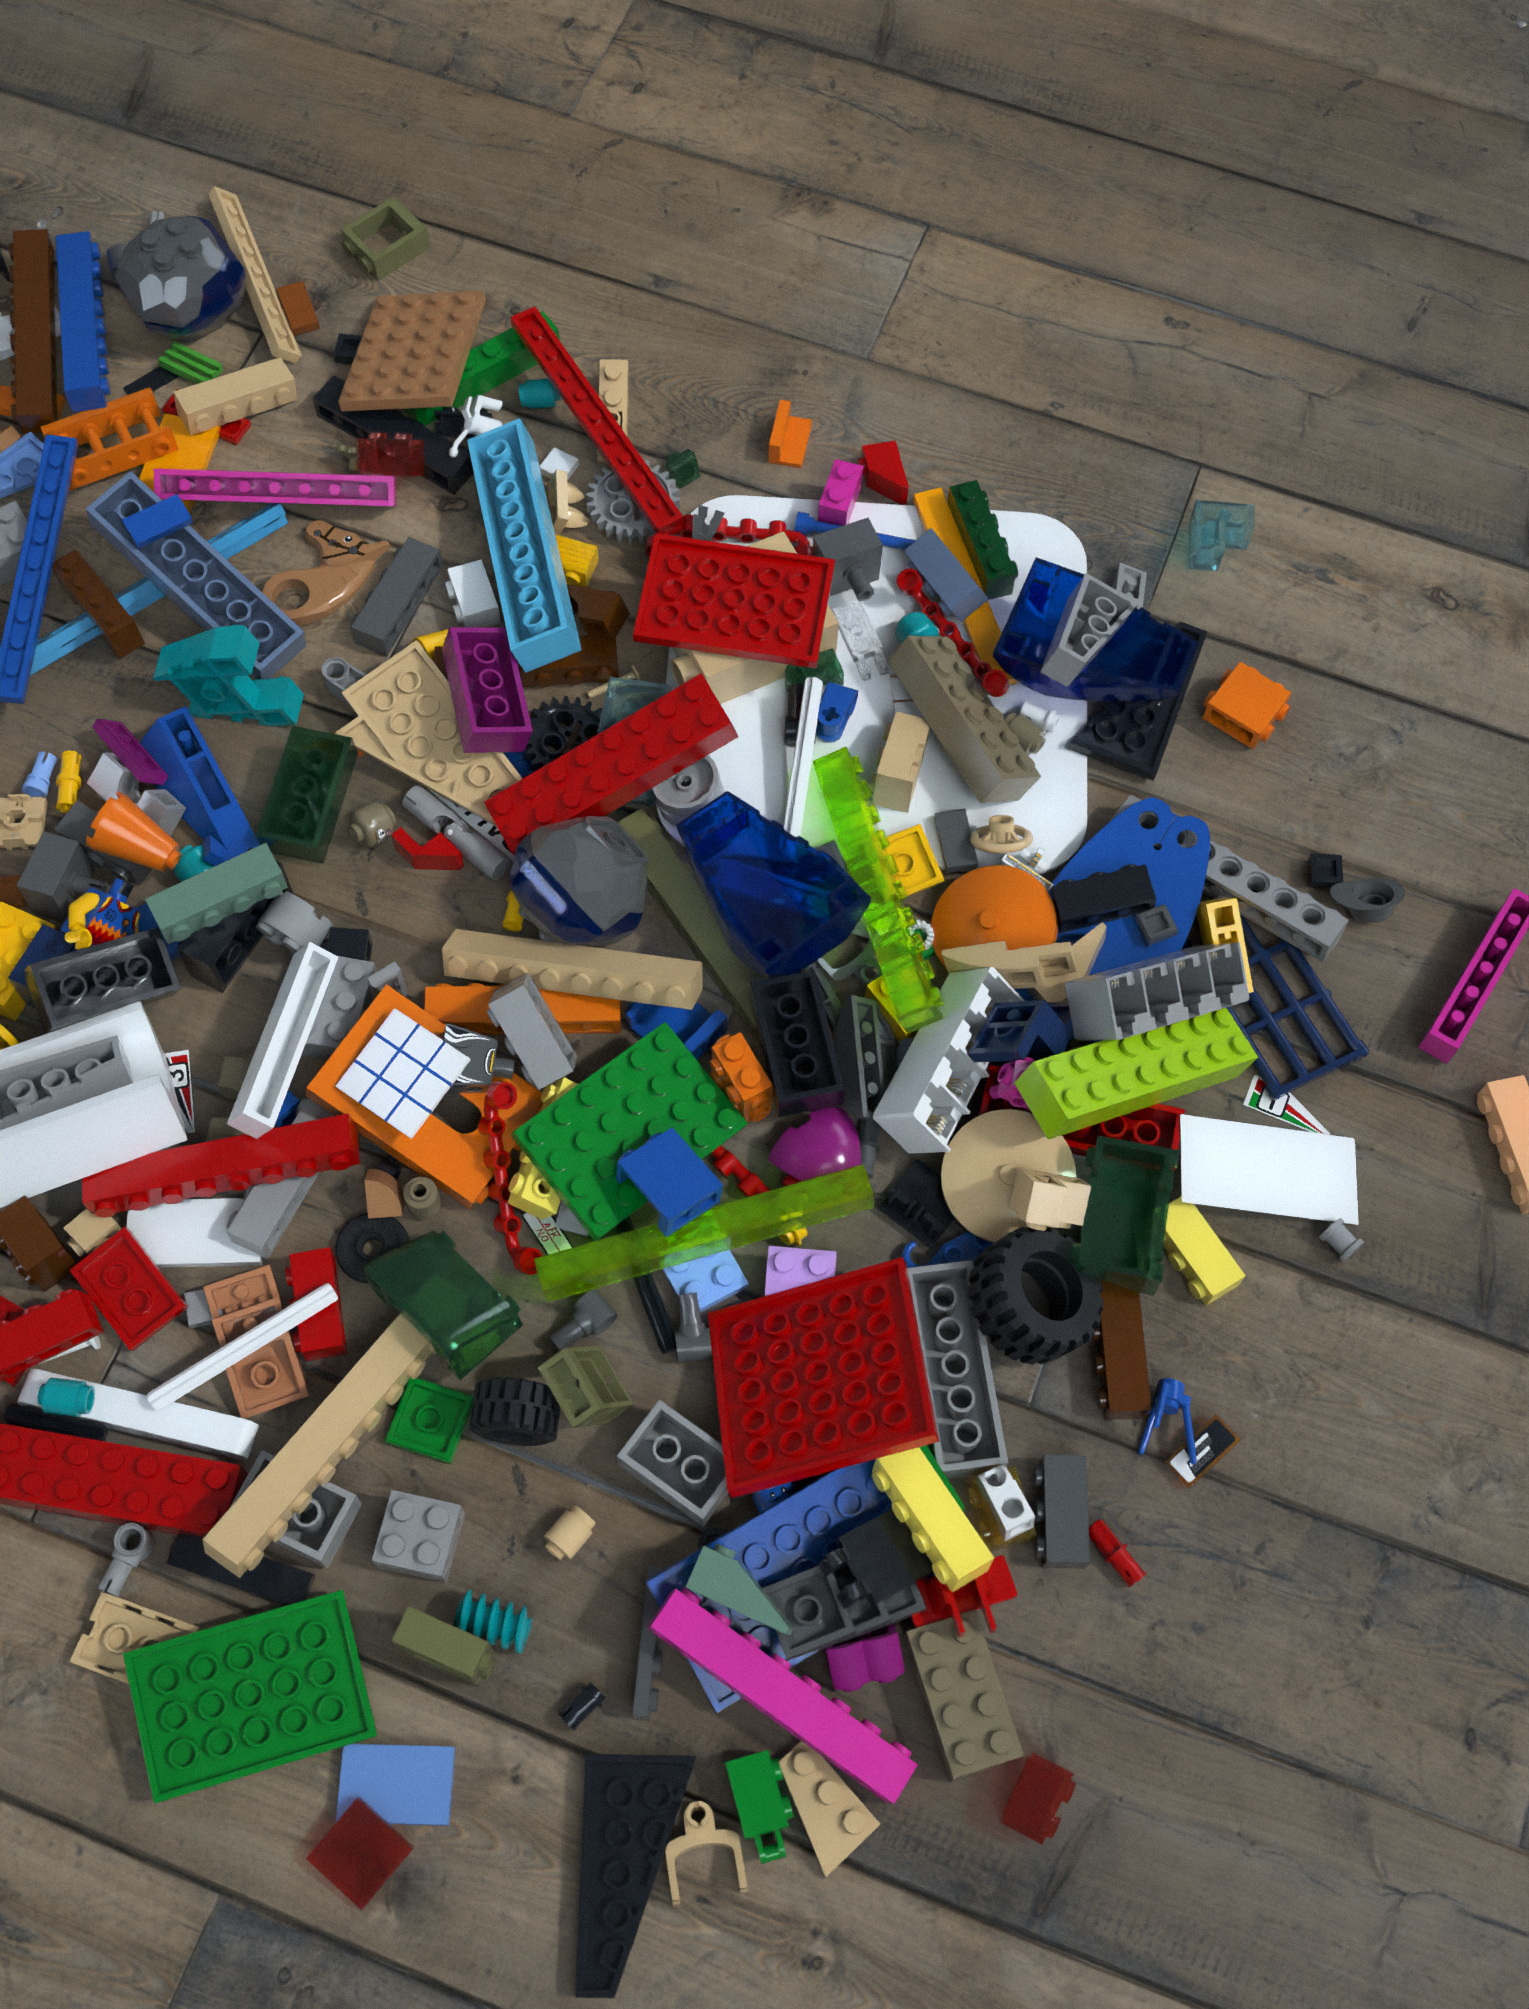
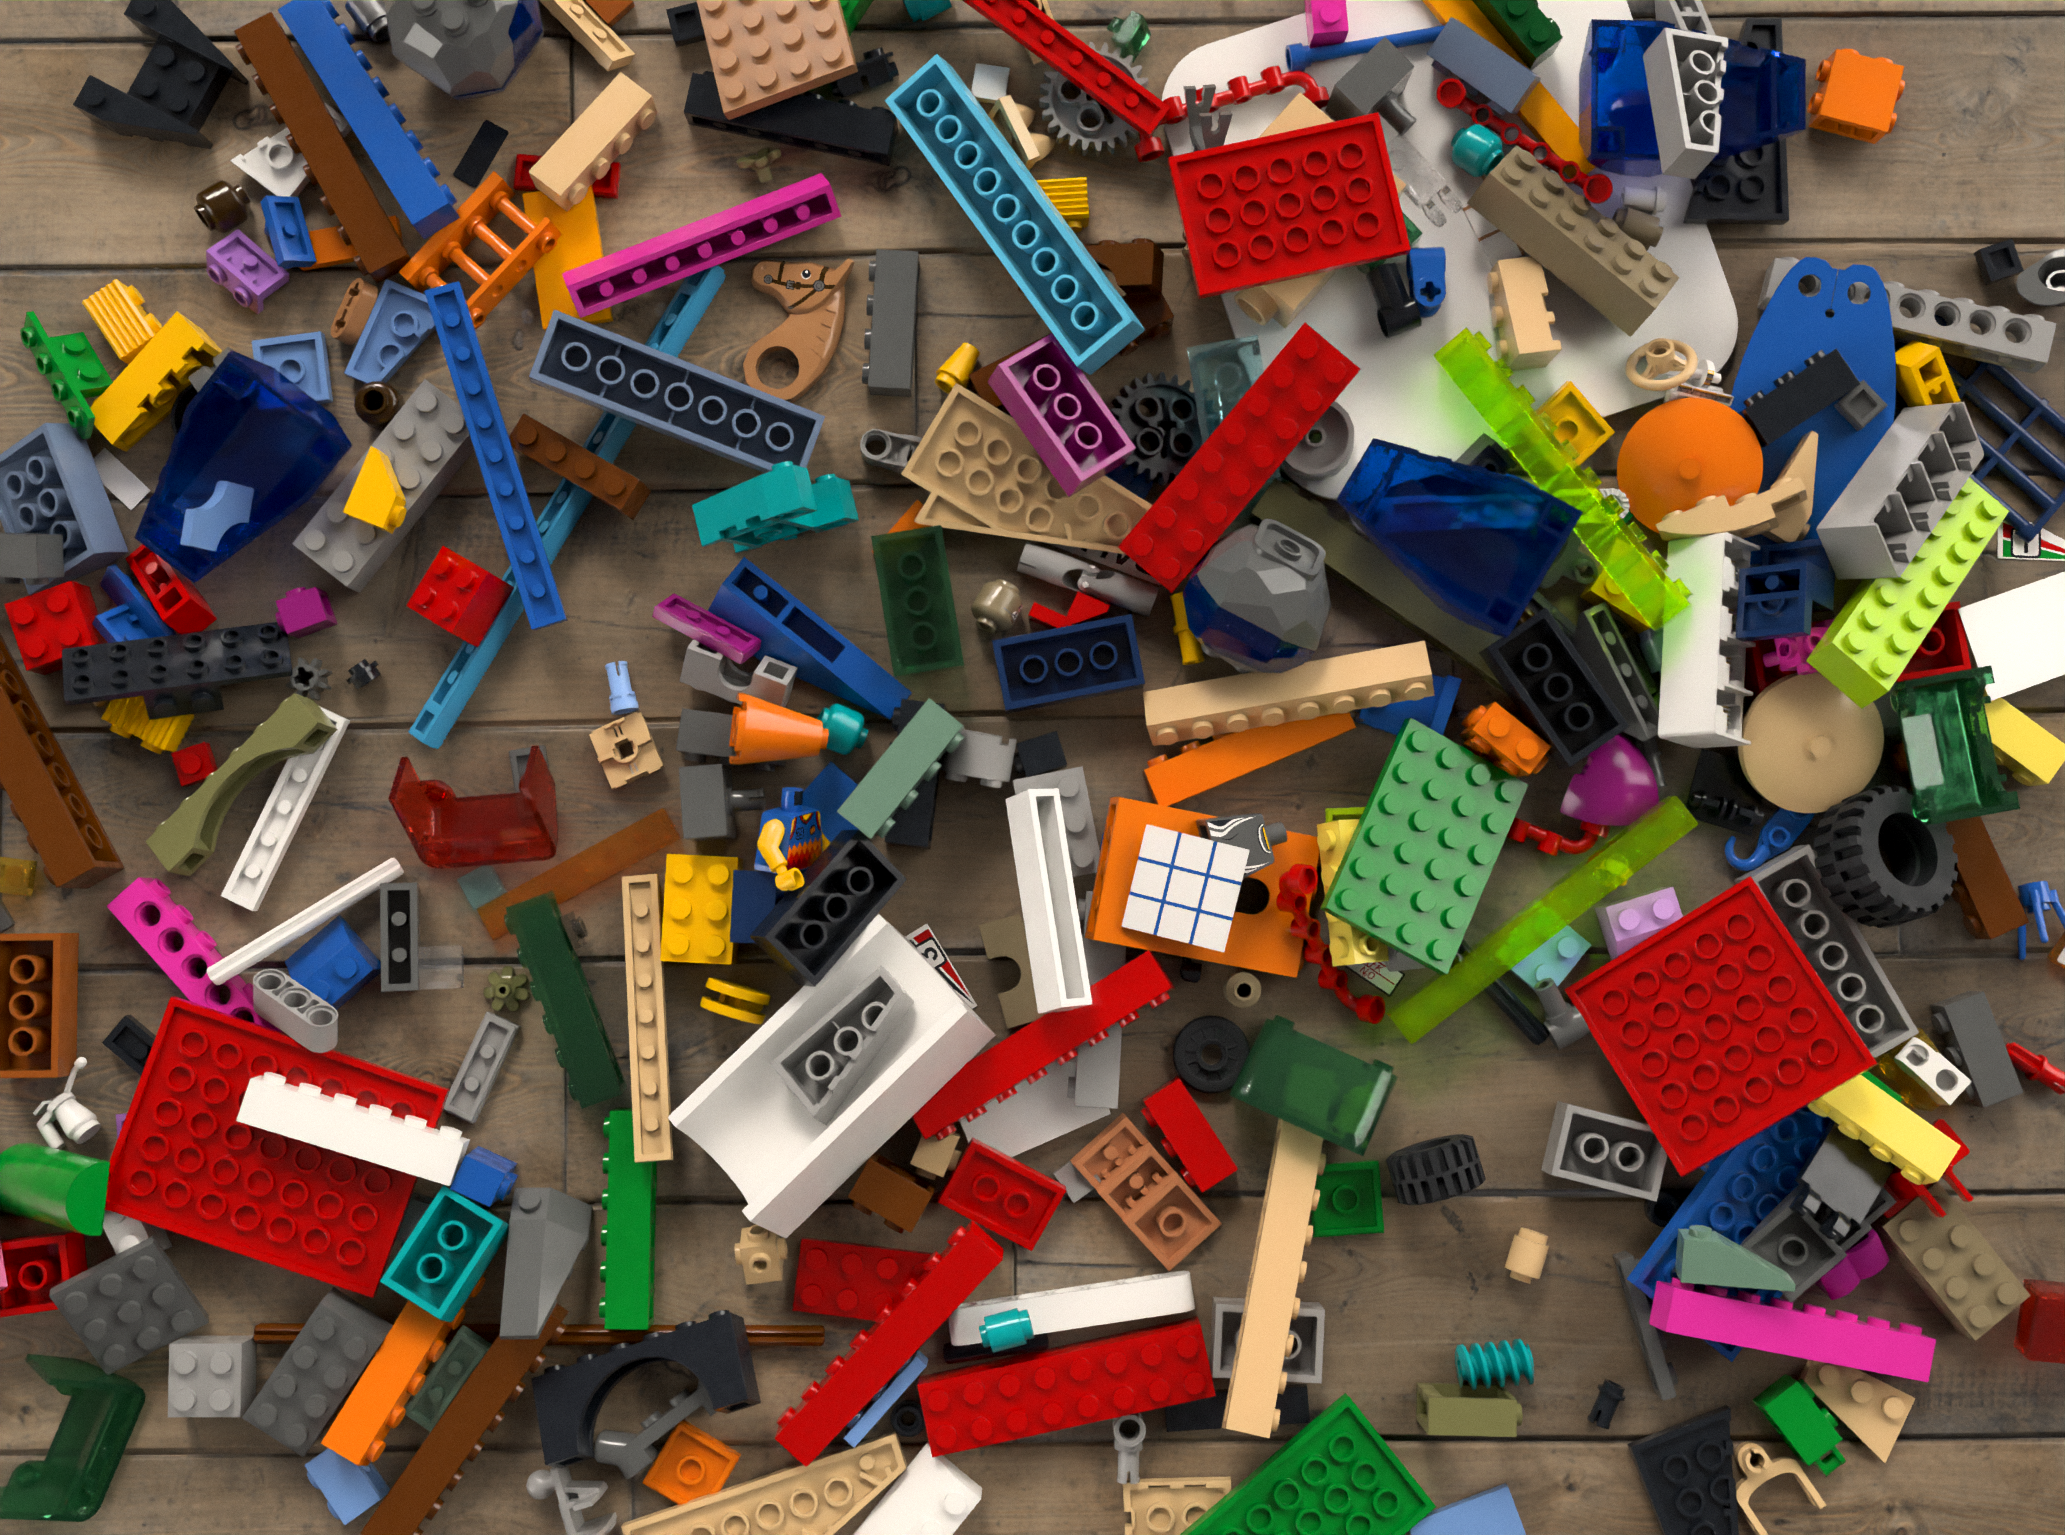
camera: 20 degrees left, 20 degrees up
yellow pin [56,750,82,813] -> none
blue tile [122,494,193,549] -> none
white axle [147,1283,338,1411] -> none
bright green tile [158,341,223,384] -> none
blue tile [203,835,232,867] -> none
clear red brick [358,432,425,476] -> none
medium nougat brick [364,1169,405,1218] -> none
light grey plate [367,961,409,999] -> none
light grey brick [372,1490,465,1584] -> none
white brick [444,560,501,627] -> none
white piece [449,395,503,457] -> none
light grey brick [487,973,577,1090] -> none
olive window [538,1346,634,1428] -> none
dark grey pin [549,1289,618,1351] -> none
tan pin [587,665,641,699] -> none
blue panel [616,1128,723,1237] -> none
white axle [780,677,823,855] -> none
dark grey tile [934,809,978,873] -> none
tan brick [1009,1167,1091,1231] -> none
none -> dark blue brick [992,614,1145,714]

